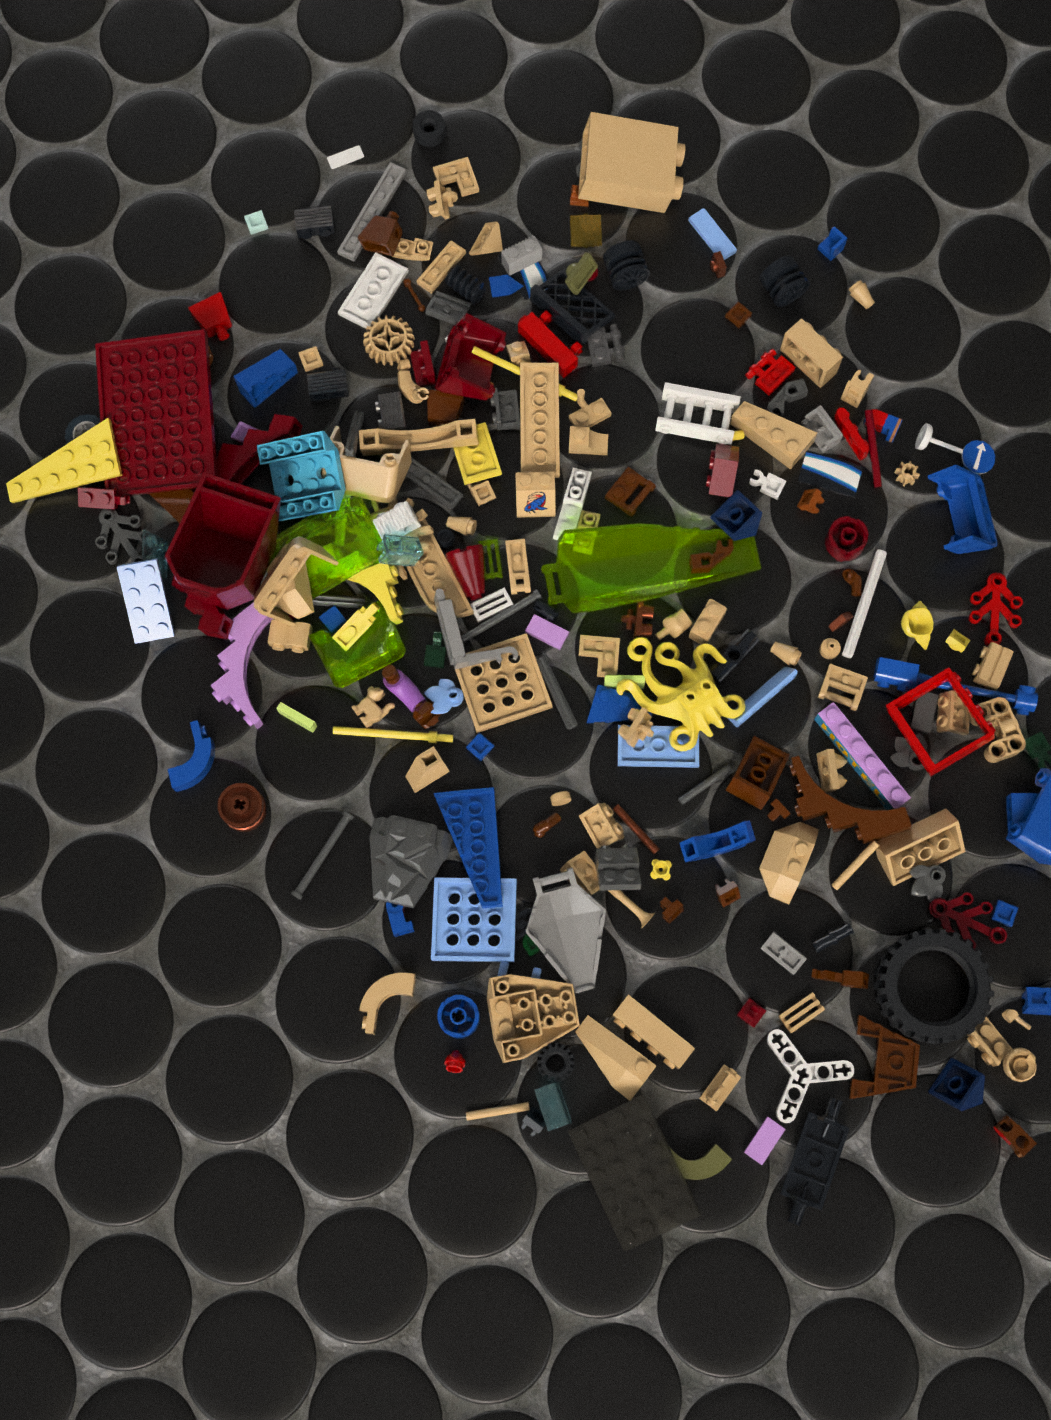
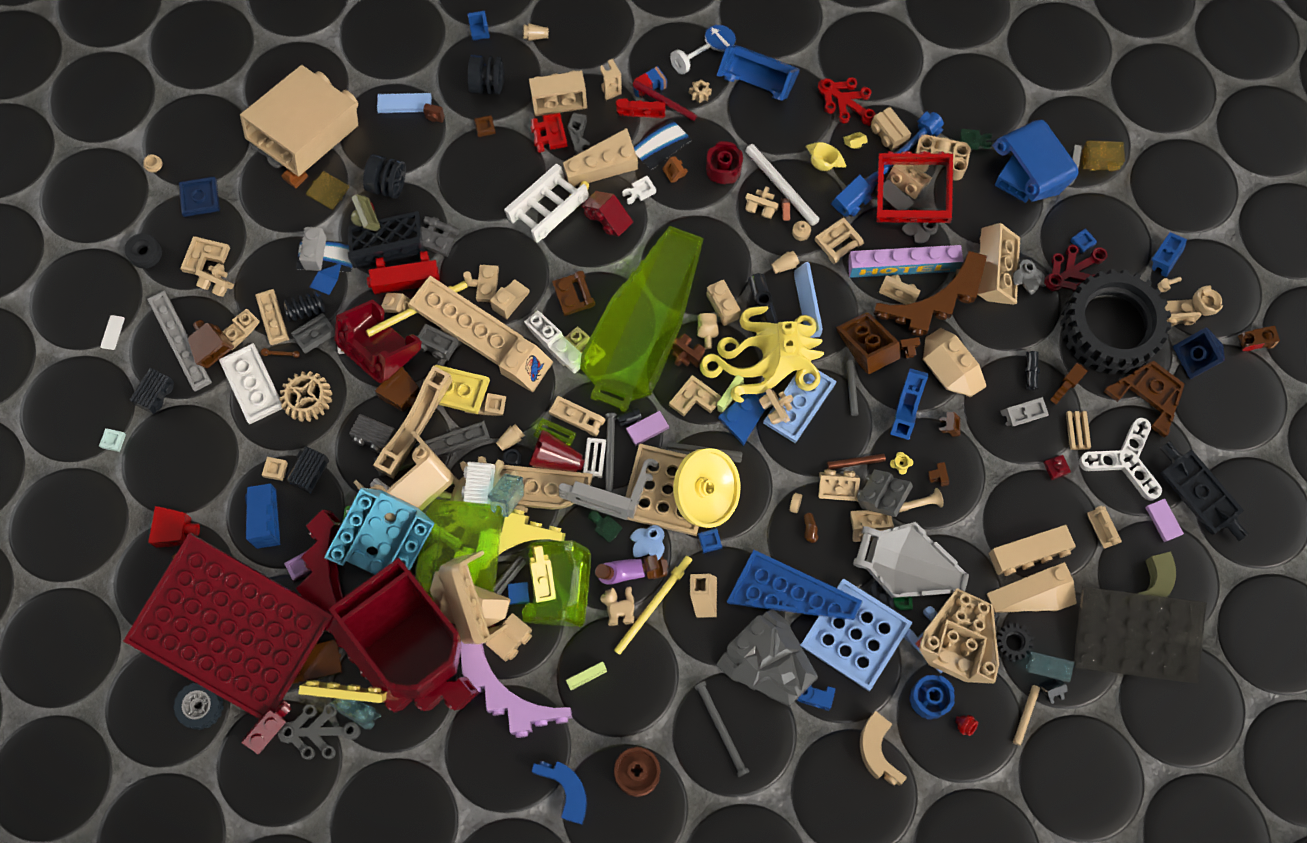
camera: 60 degrees left, 5 degrees down
light yellow wing [6,418,123,503] -> none
plate [117,558,175,643] -> none
dark grey axle [345,411,364,457] -> none
tan arm [397,359,429,404] -> none
dark red bracket [410,340,436,387] -> none
tan slope [469,222,503,256] -> none
reddish brown piece [689,539,734,574] -> none
dark blue slope [710,490,762,541] -> none
light grey hinge [801,405,843,453] -> none
tan bar [831,840,880,890] -> none
reddish brown arm [842,568,862,597] -> none
none -> tan plate [144,155,162,172]
none -> dark blue tile [179,176,220,217]
none -> light yellow wing [299,680,387,703]
none -> light yellow dish [674,448,740,528]
none -> tan hips [746,187,779,219]

